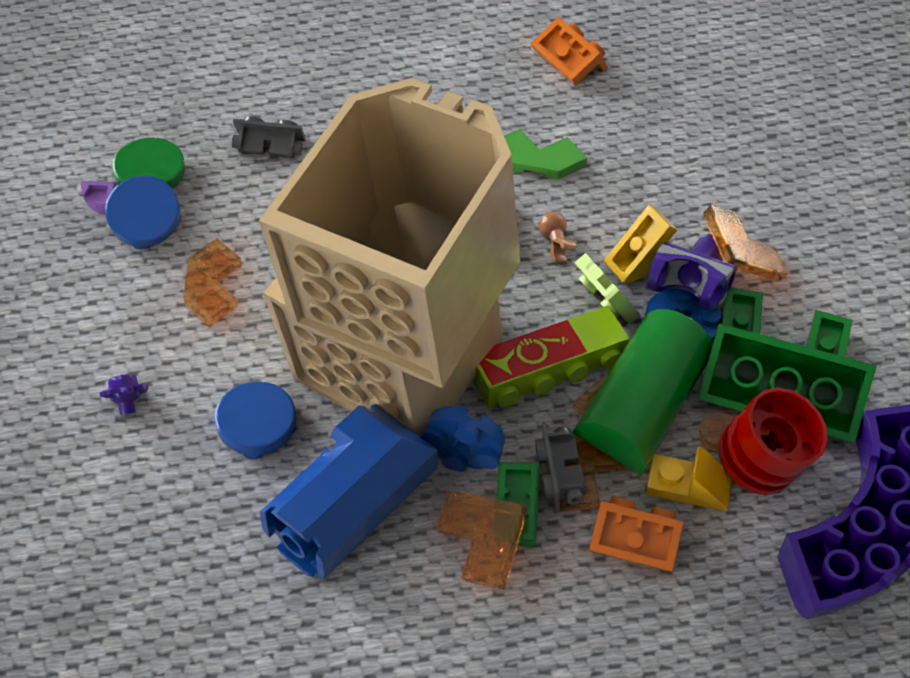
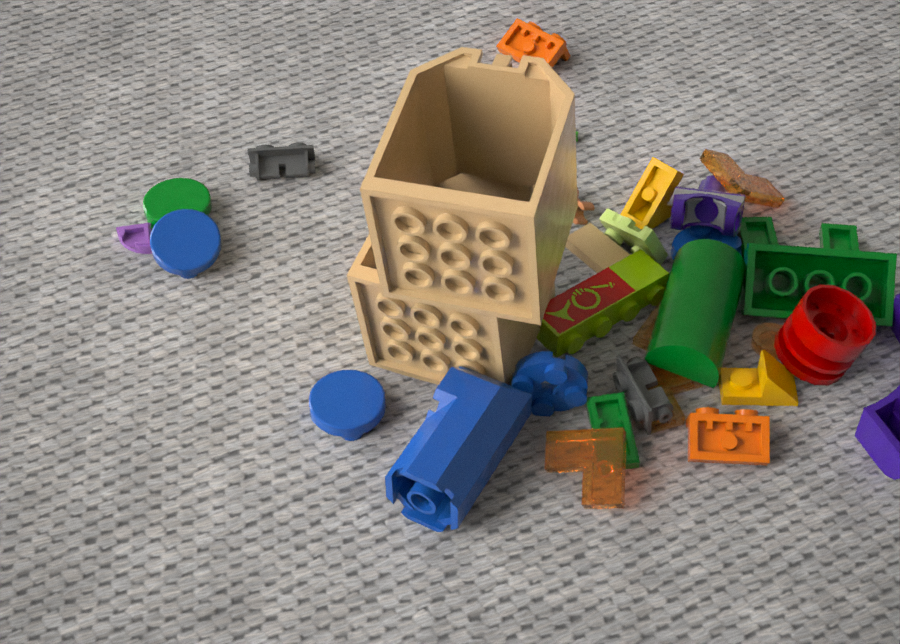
camera: 10 degrees left, 5 degrees down
dark purple plant [100,374,149,415] -> none
clear orange tile [183,238,242,327] -> none
none -> tan tile [565,223,630,273]

